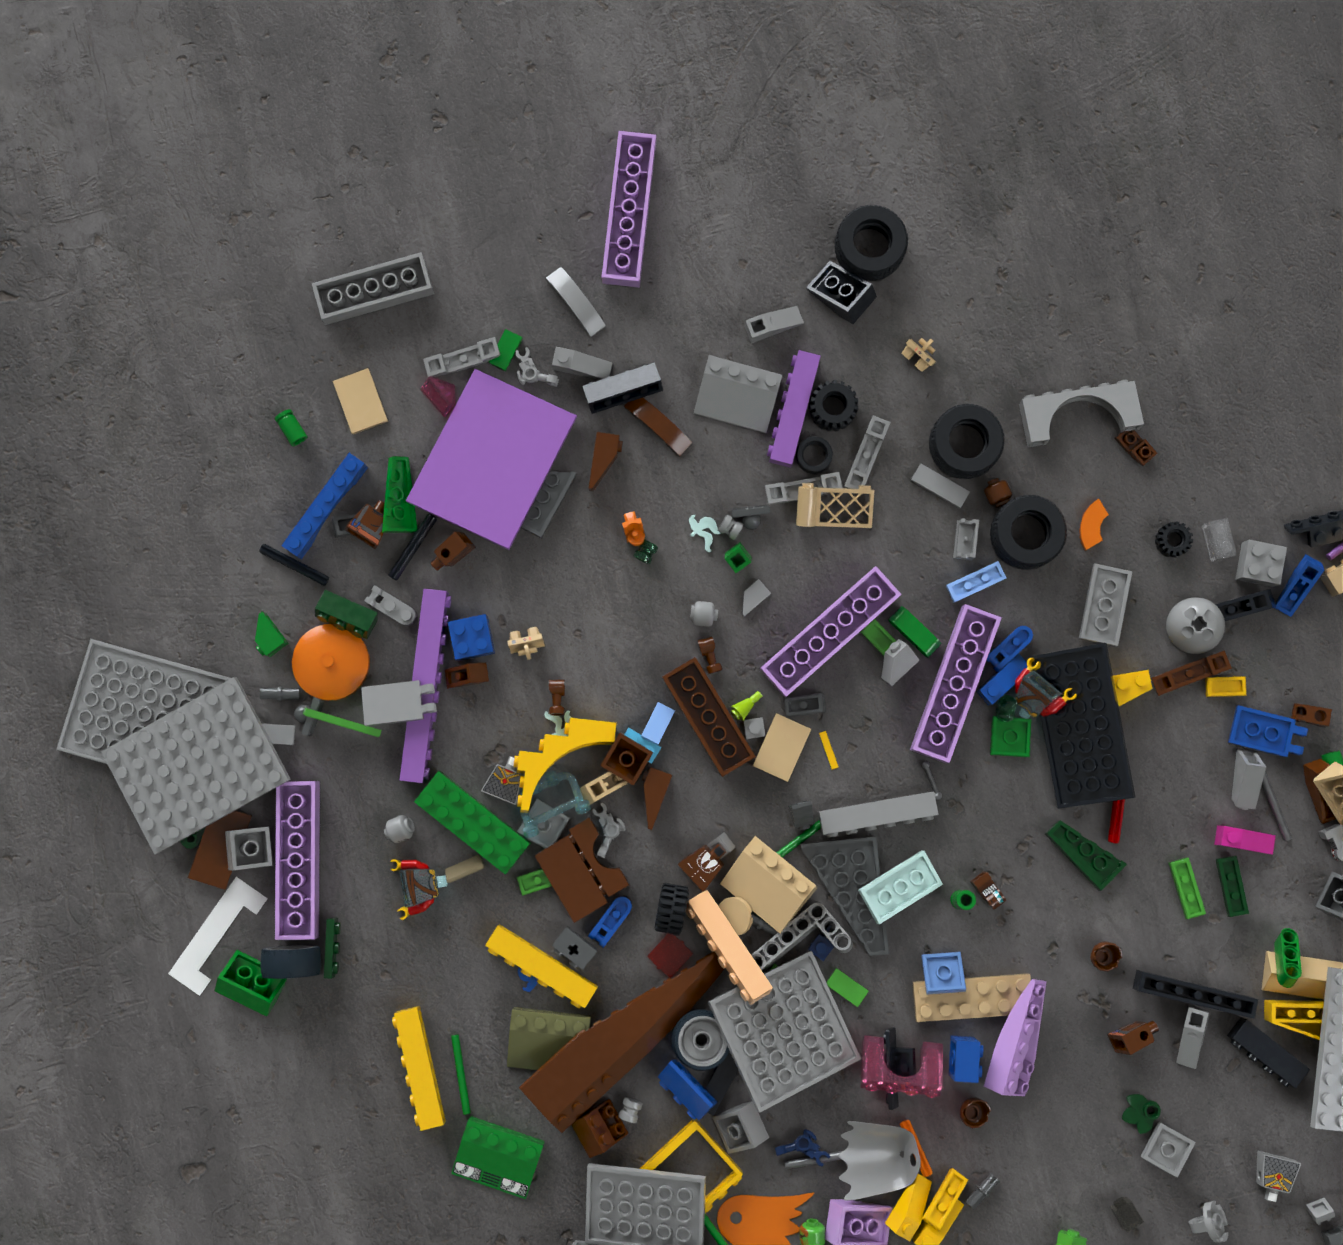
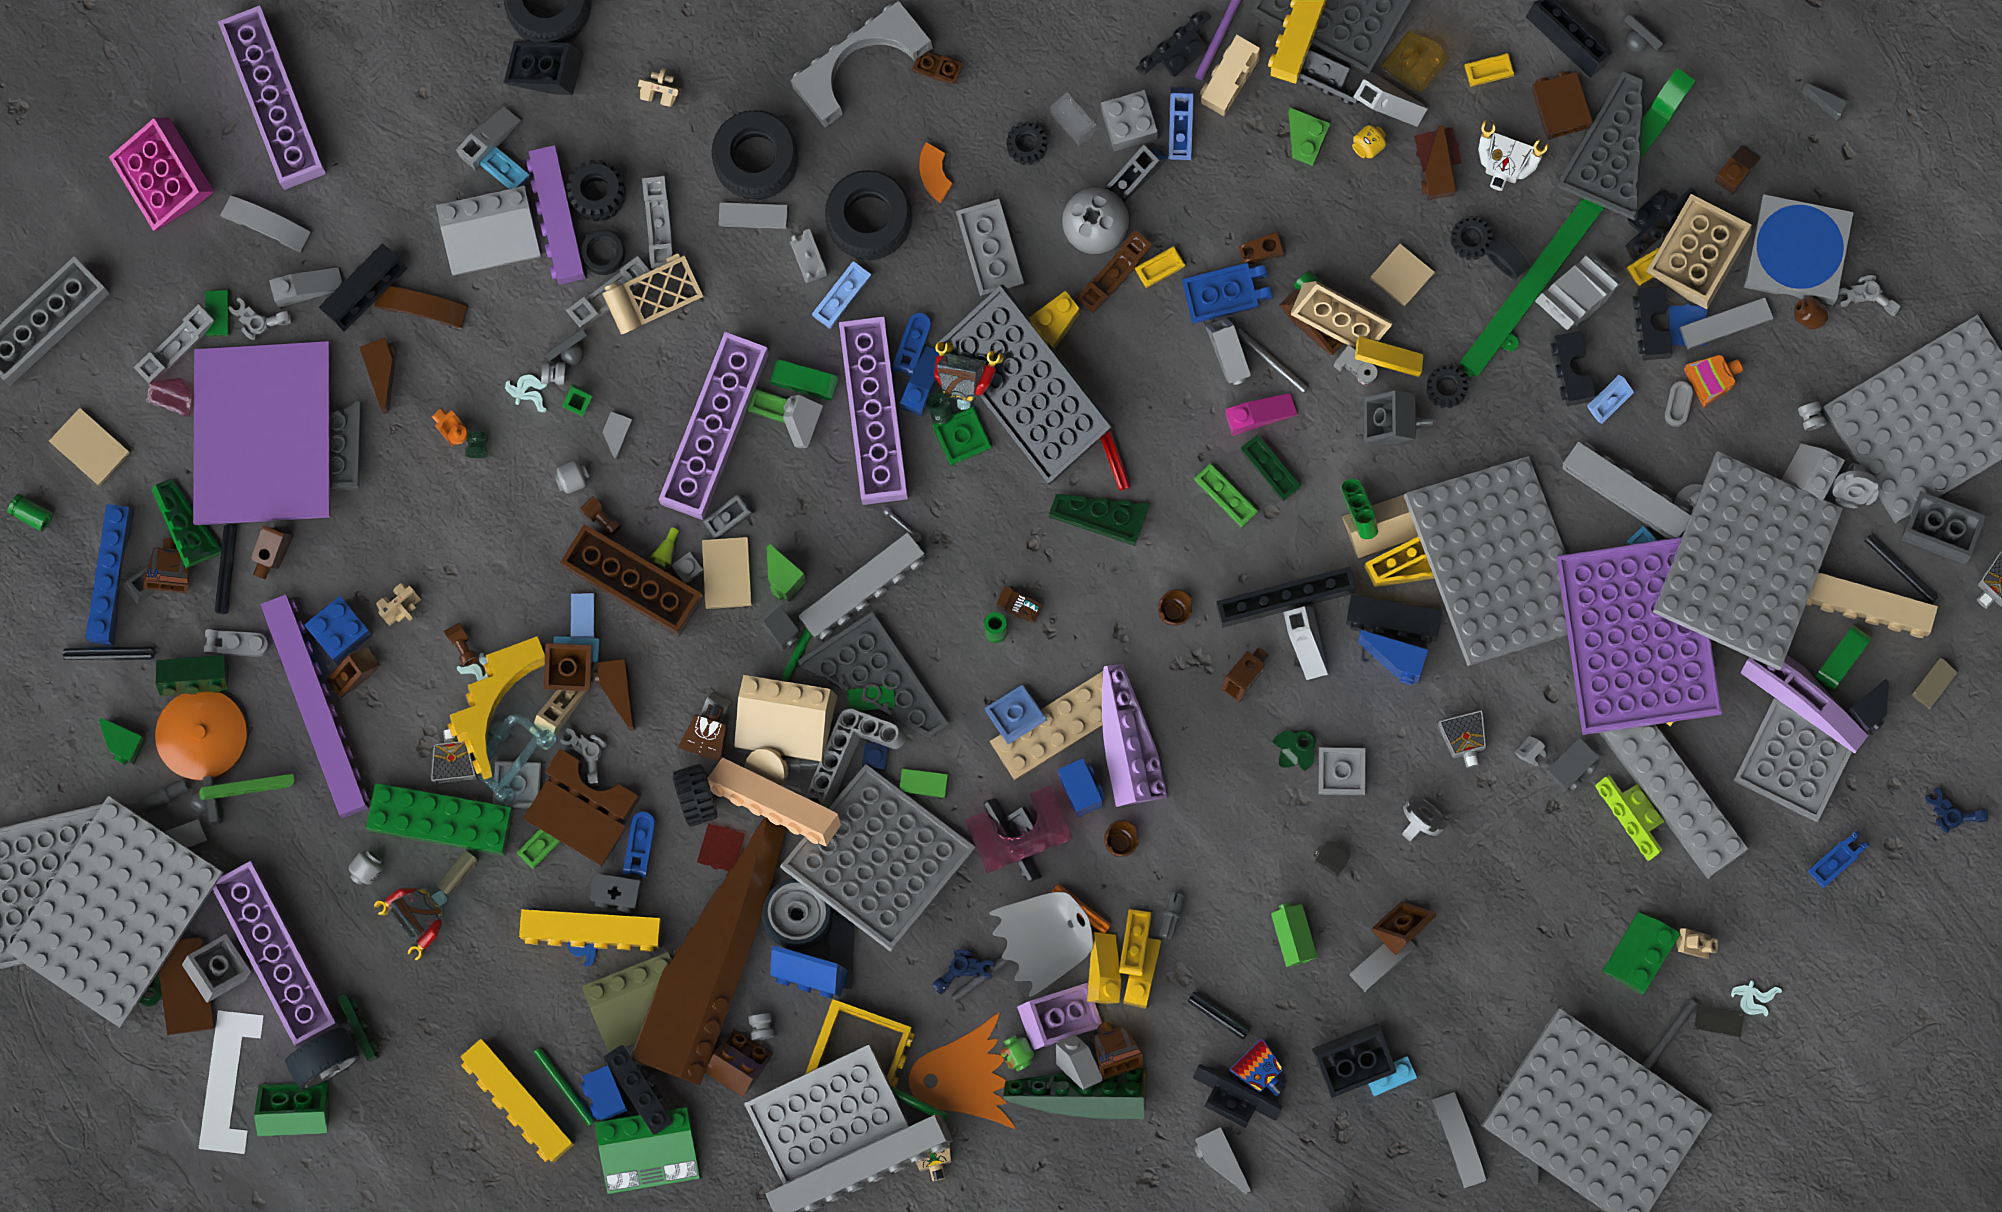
camera: 20 degrees left, 5 degrees down
light grey tile [361,680,437,727] -> none
light grey slope [712,1101,769,1154] -> none
yellow piece [819,731,838,769] -> none
light aqua plate [858,850,943,924] -> none
reddish brown head [984,478,1012,508] -> none
none -> dark pink slope [109,118,214,231]
none -> medium azure plate [480,147,529,189]
none -> blue brick [581,1065,630,1122]
none -> black bracket [604,1045,673,1135]
none -> bright green slope [767,544,807,602]
none -> green tile [847,684,895,712]
none -> blue slope [1358,630,1428,685]

